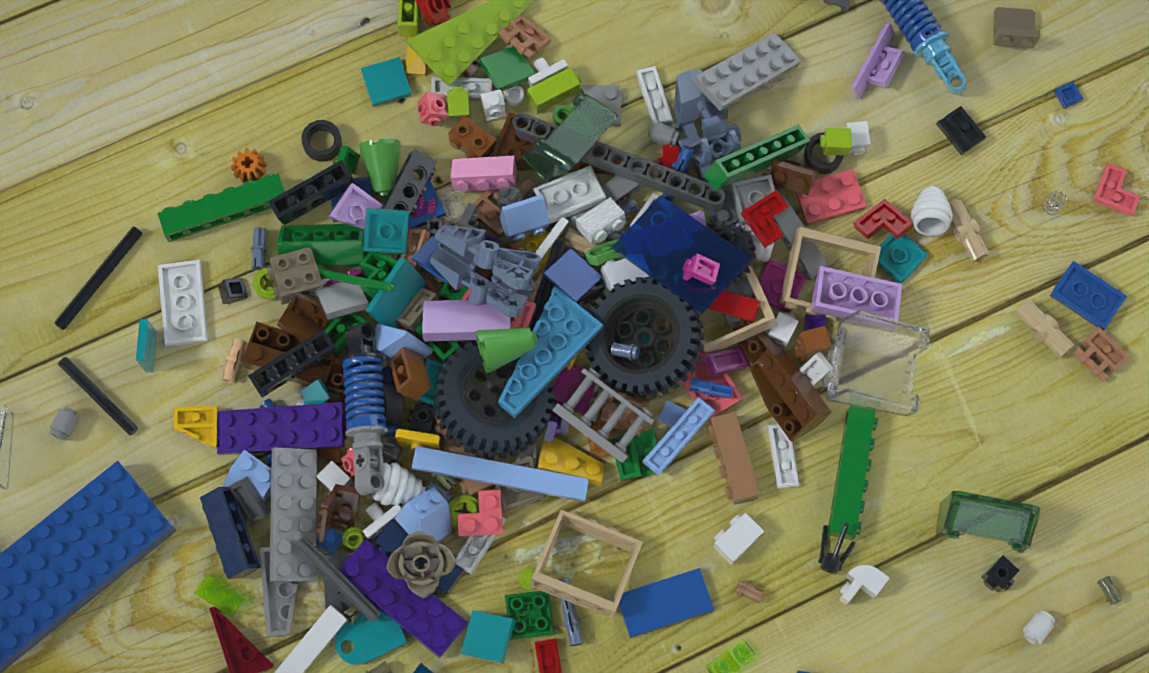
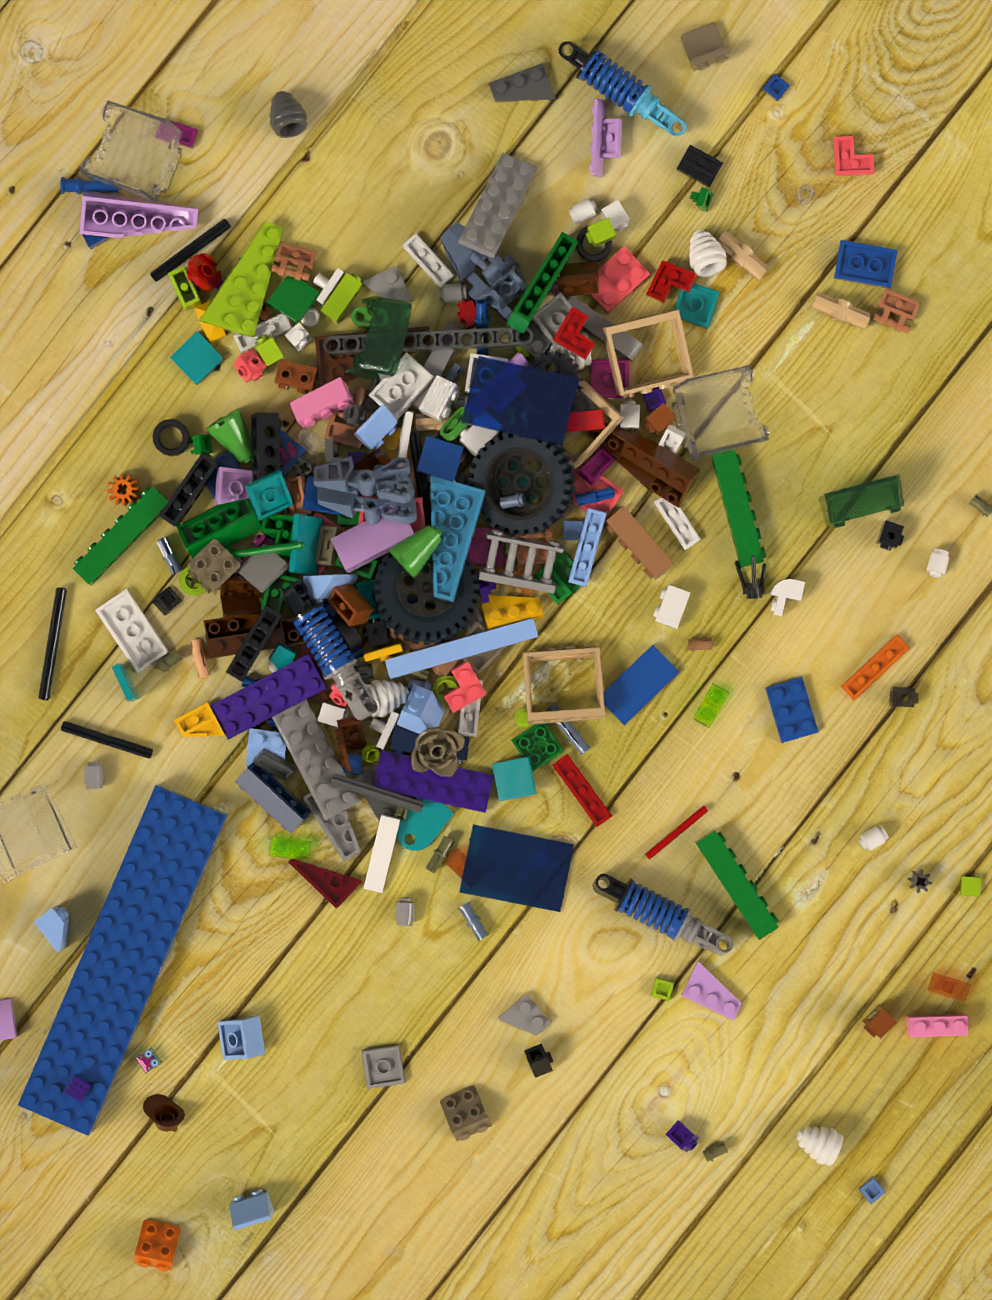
camera: 15 degrees left, 15 degrees up
dark pink bracket [683,253,720,285] -> none
lavender slope [811,266,902,329] -> none
none -> olive pin [157,650,182,672]
none -> white brick [568,198,598,224]
none -> green tile [690,187,713,212]

